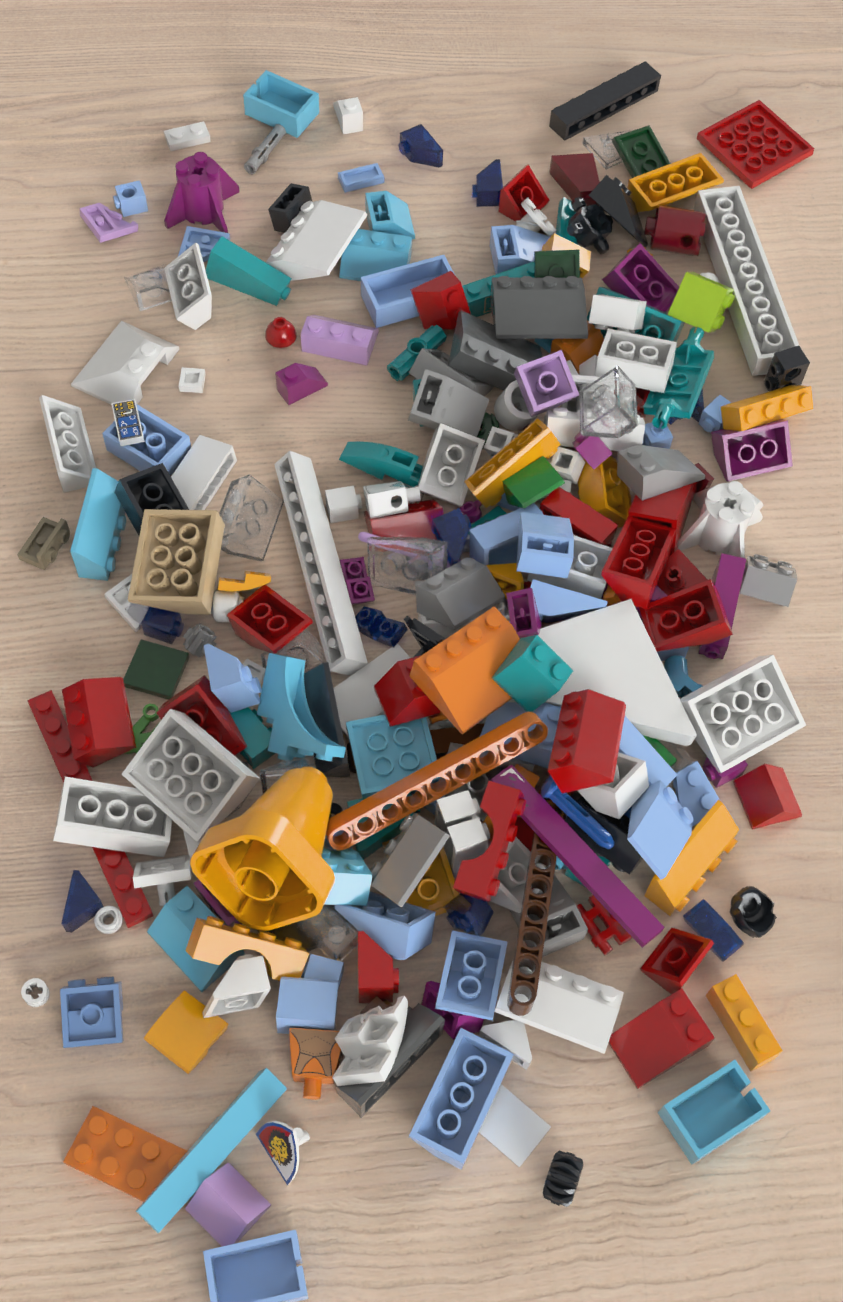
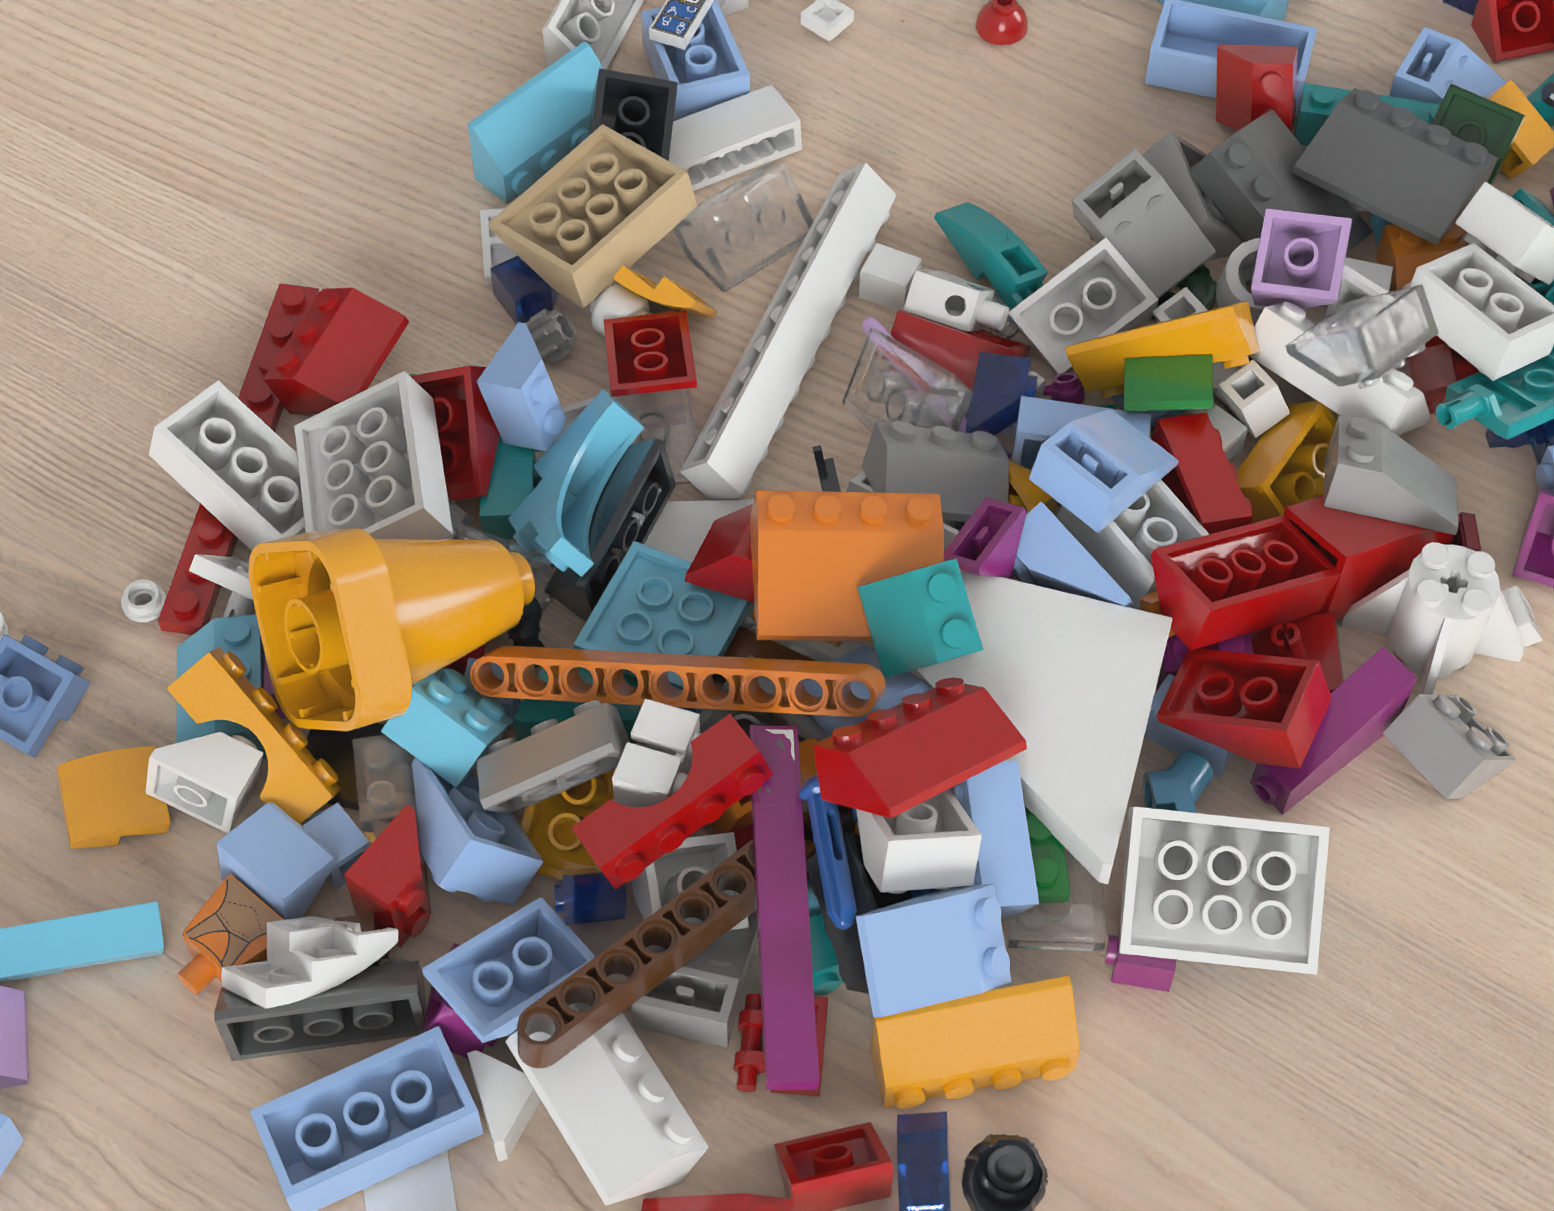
camera: 40 degrees right, 5 degrees down
dark tan bracket [17,517,70,570] -> none
clear blue slope [61,870,104,933] -> none
dark green tile [123,639,190,700] -> none
shield [256,1121,310,1185] -> none
magenta slope [275,363,328,405] -> none
lavender slope [301,315,379,365] -> none
magenta slope [339,557,375,605] -> none
clear blue slope [355,606,408,648] -> none
teal piece [387,325,447,381] -> none
white plate [515,197,556,236] -> none
magenta brick [572,427,613,469] -> none
light blue brick [642,422,673,449] -> none
light blue wing [673,761,720,827] -> none
red slope [733,763,802,829] -> none

